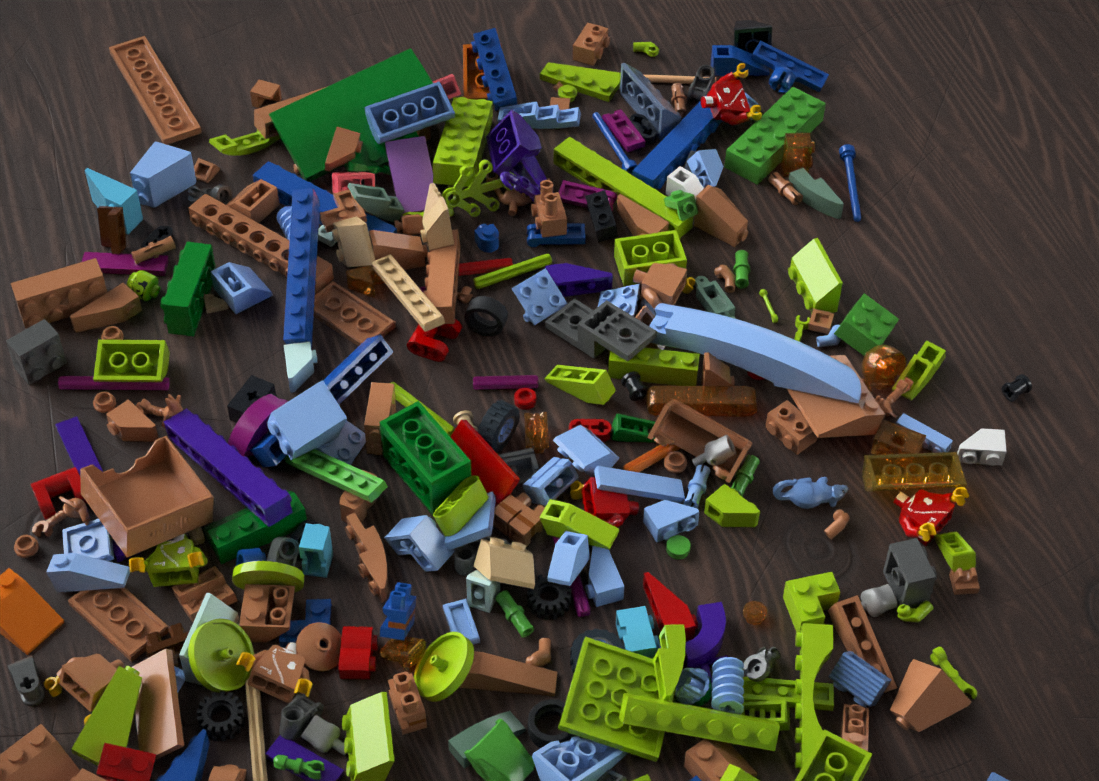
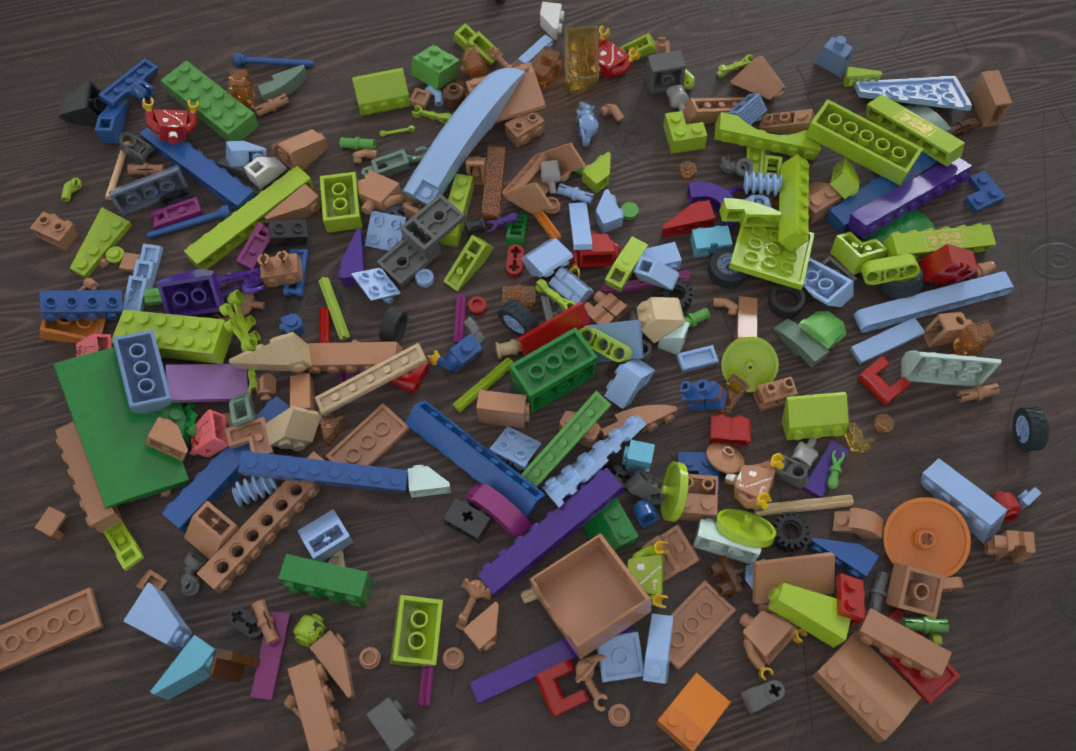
camera: 85 degrees left, 15 degrees up
light blue slope [267,380,347,460] -> none
bright green bracket [664,190,698,221] -> none
none -> nougat hand [78,278,99,291]
none -> light blue tile [415,269,434,288]
none -> blue torso [428,317,487,374]
none -> reddish brown head [443,83,466,108]
none -> dark purple piece [485,212,519,232]
none -> lime piece [535,279,576,311]
none -> light blue wing [542,415,646,507]

